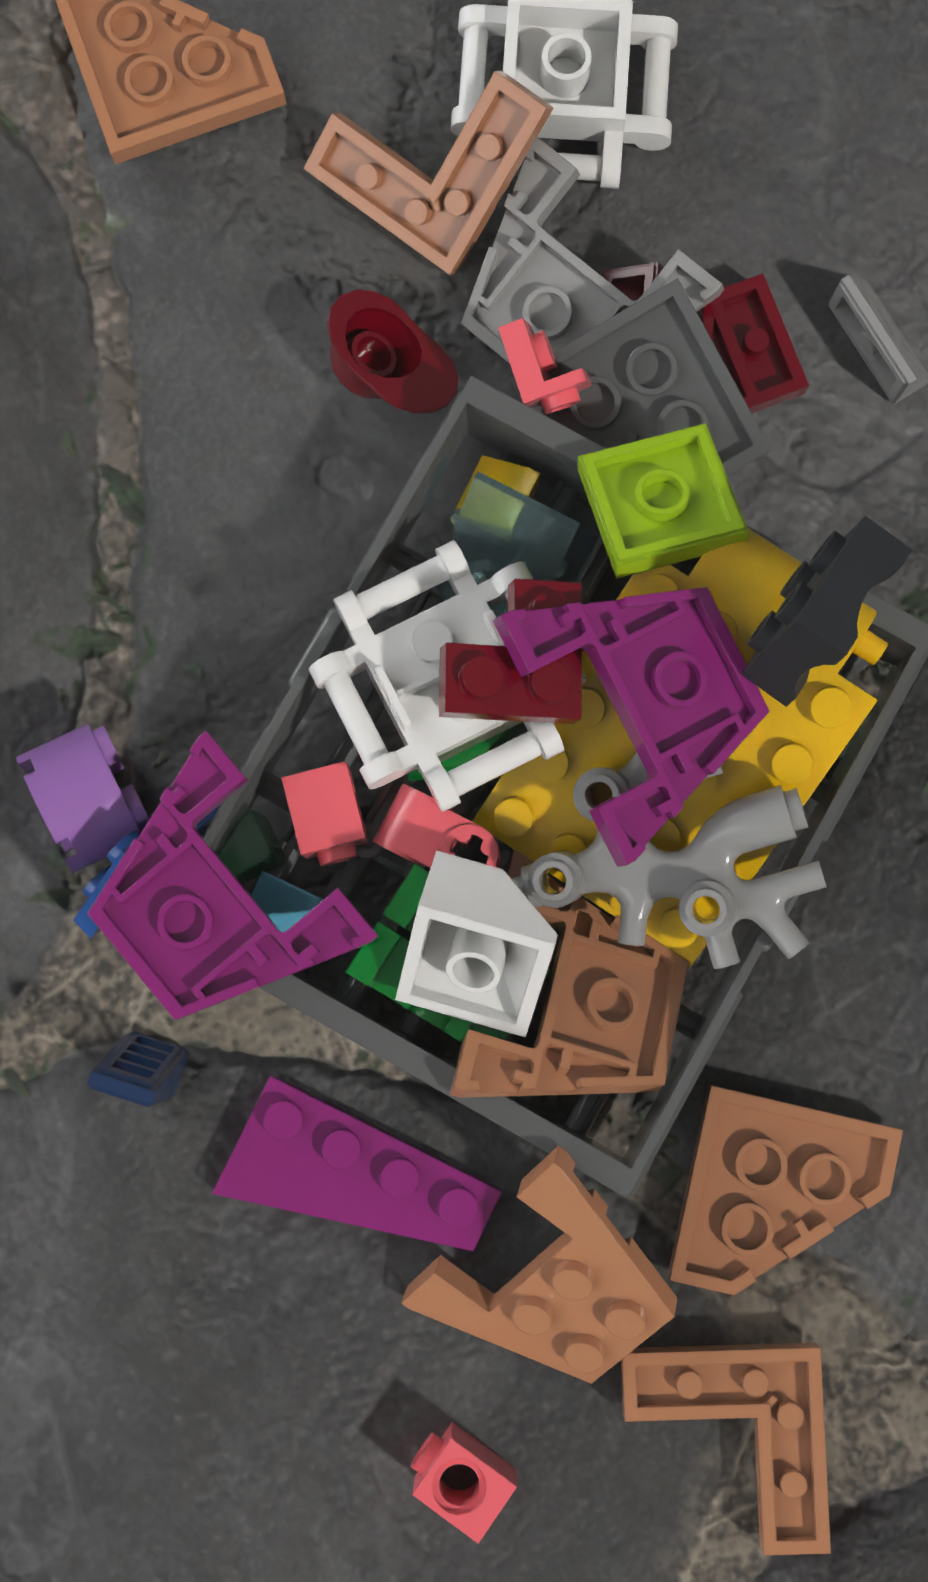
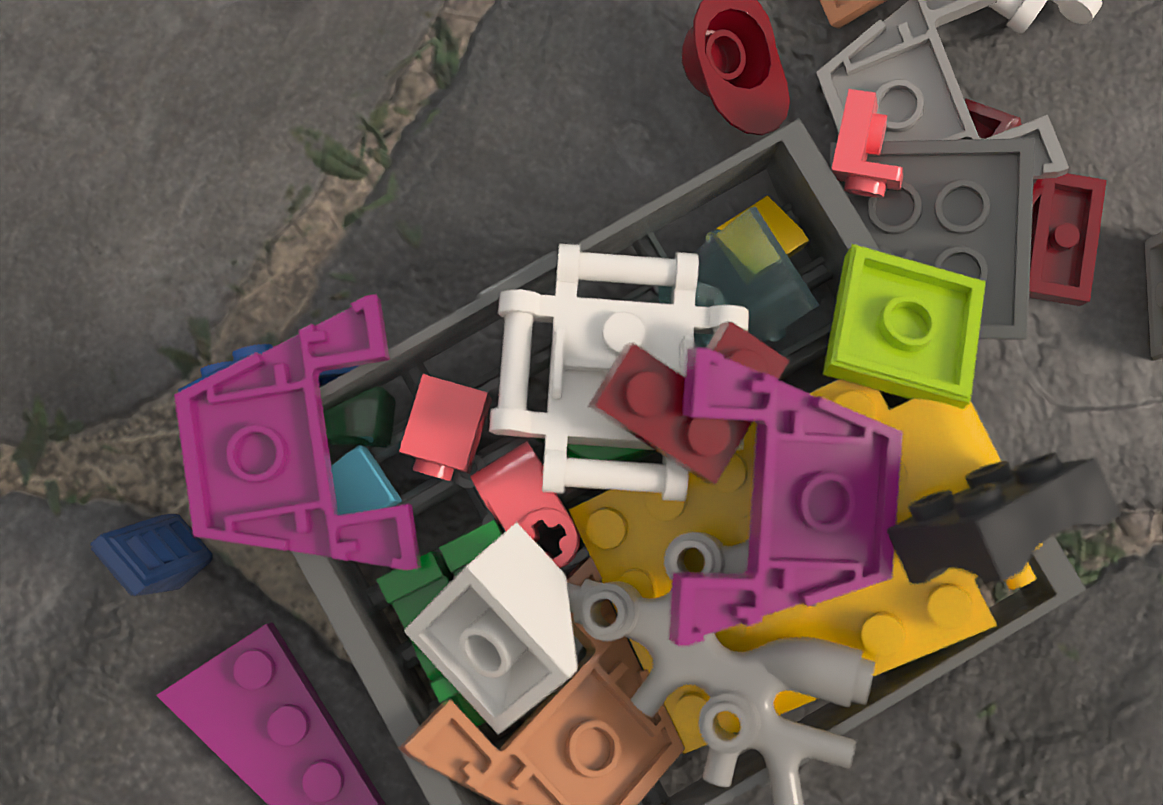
camera: 25 degrees right, 0 degrees up
medium lavender brick [16,724,149,874] -> none

